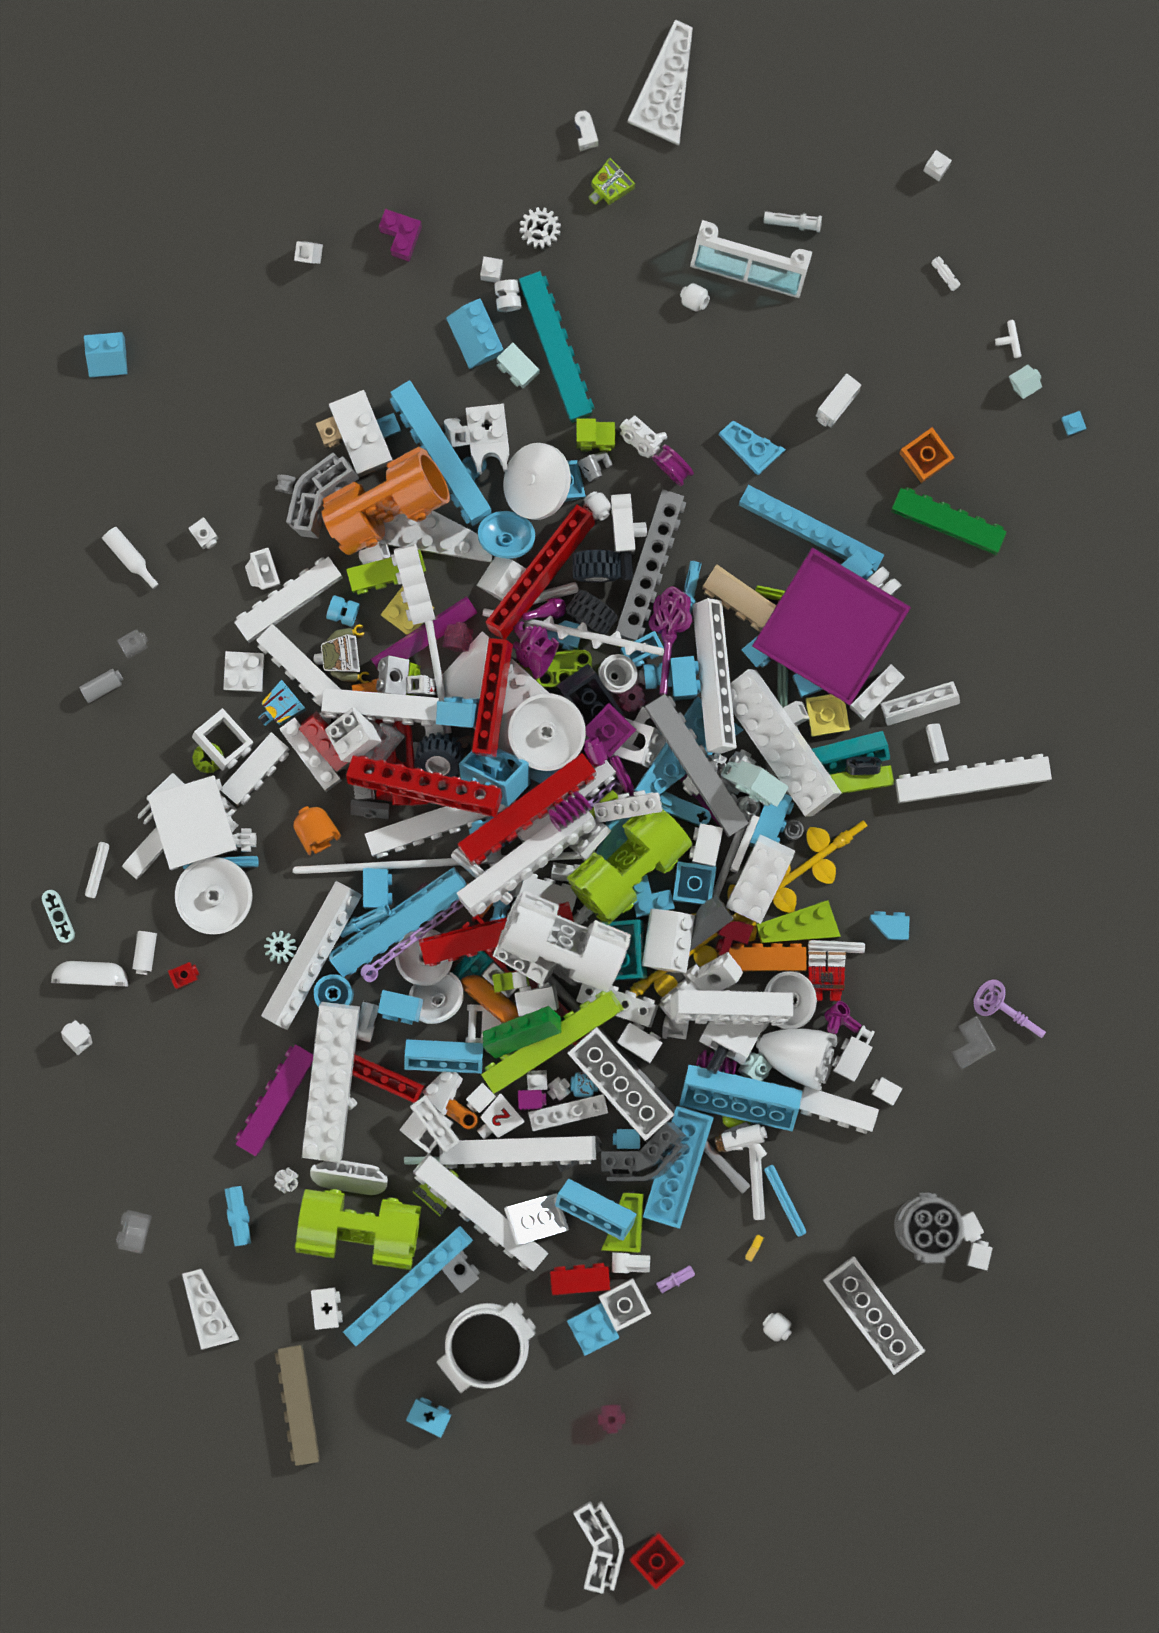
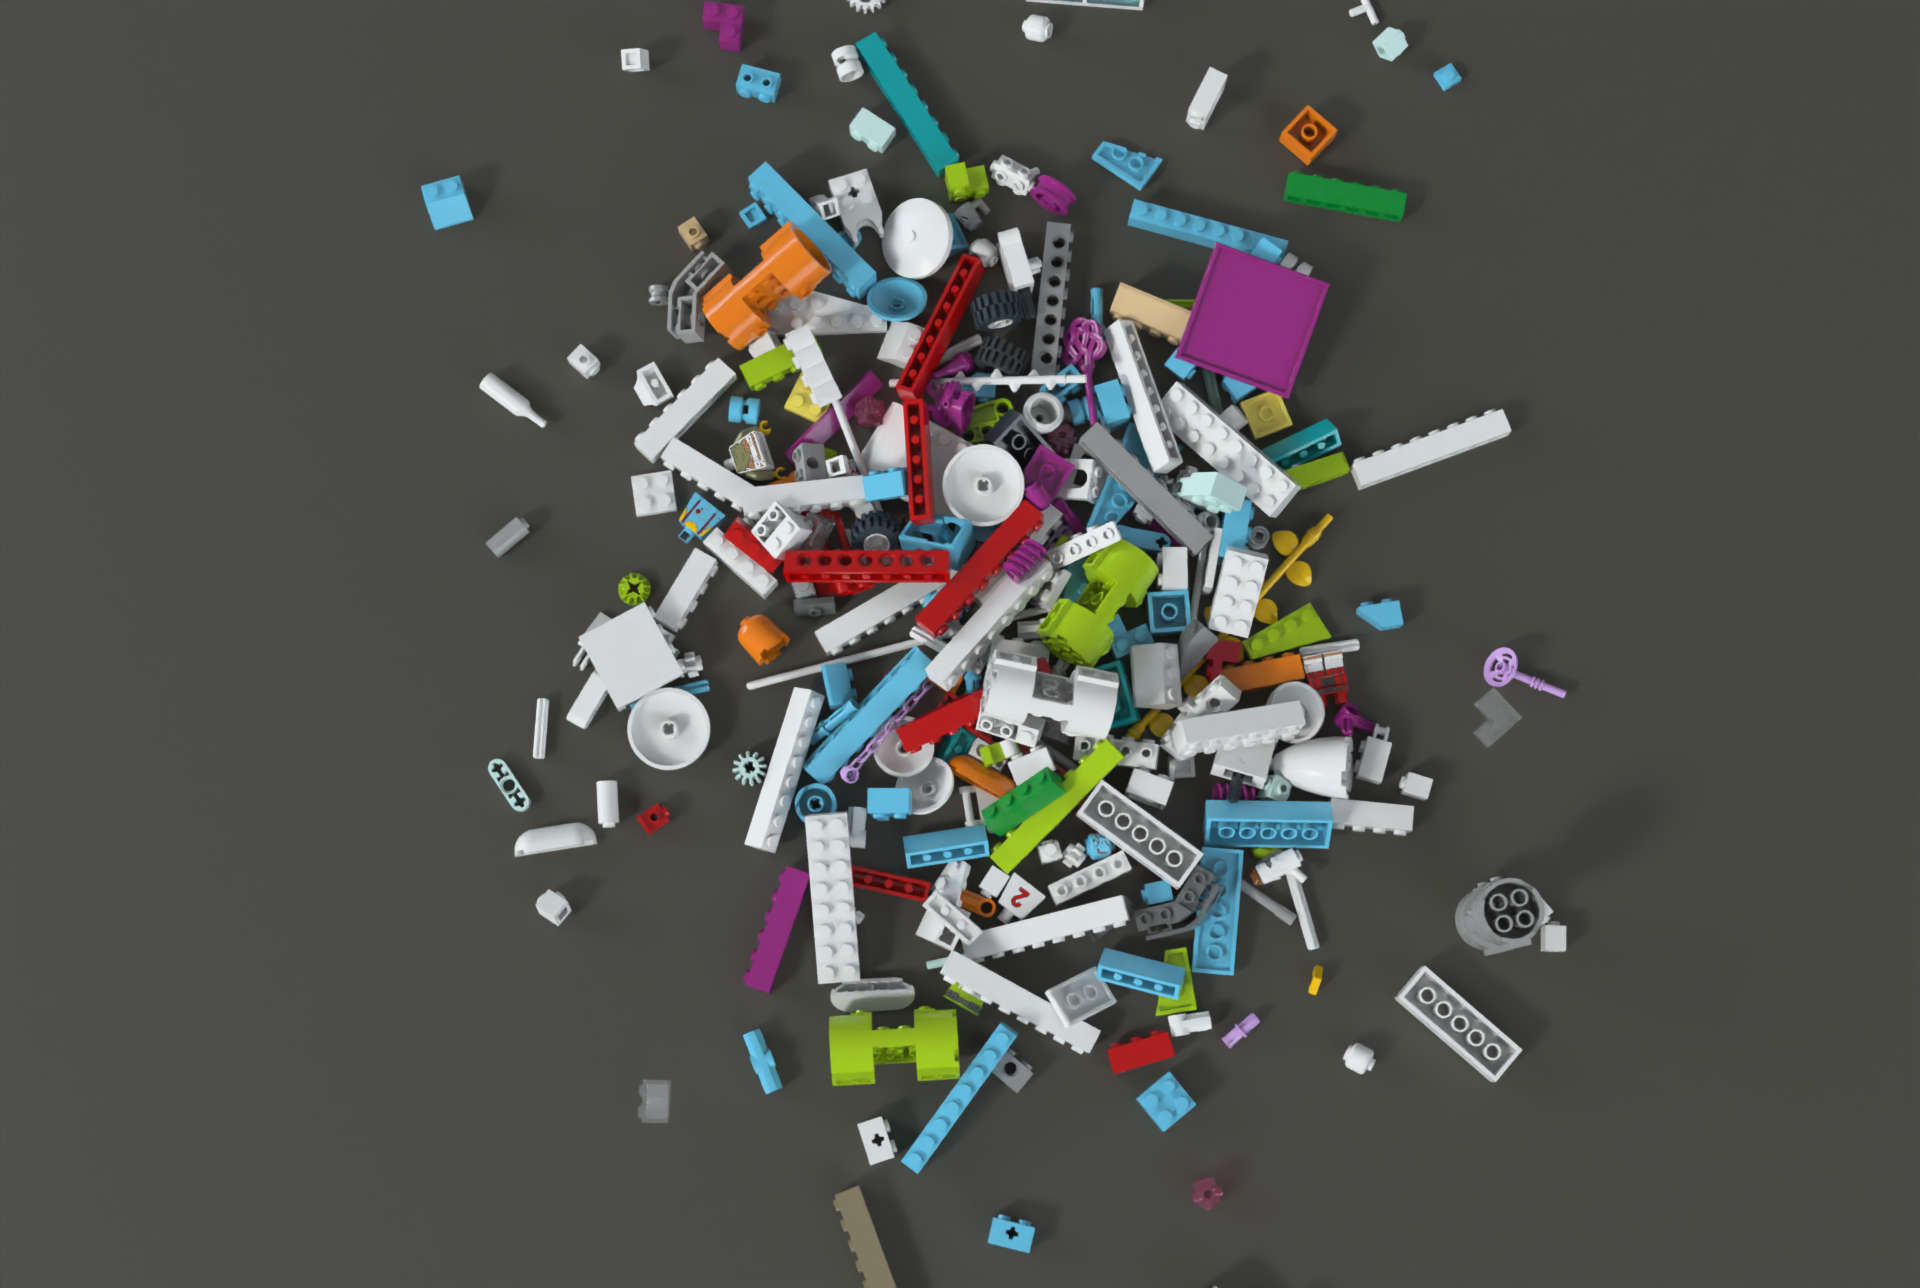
camera: 15 degrees left, 5 degrees down
clear brick [117,629,149,659] -> none
white wing [182,1269,239,1350] -> none
white window [192,708,253,771] -> none
white gear [274,1168,298,1193] -> none
white brick [329,390,393,477] -> none
white cylinder [437,1302,536,1393] -> none
medium azure slope [446,298,504,369] -> none
white brick [480,257,503,283] -> none
magenta brick [518,1090,546,1110] -> none
white brick [599,1278,651,1332] -> none
medium azure axle [764,1165,806,1237] -> none
black beam [845,756,882,775] -> none
white brick [849,664,905,720] -> none
white slope [880,681,960,726] -> none
white slope [926,724,949,764] -> none
none -> medium azure brick [736,64,781,103]

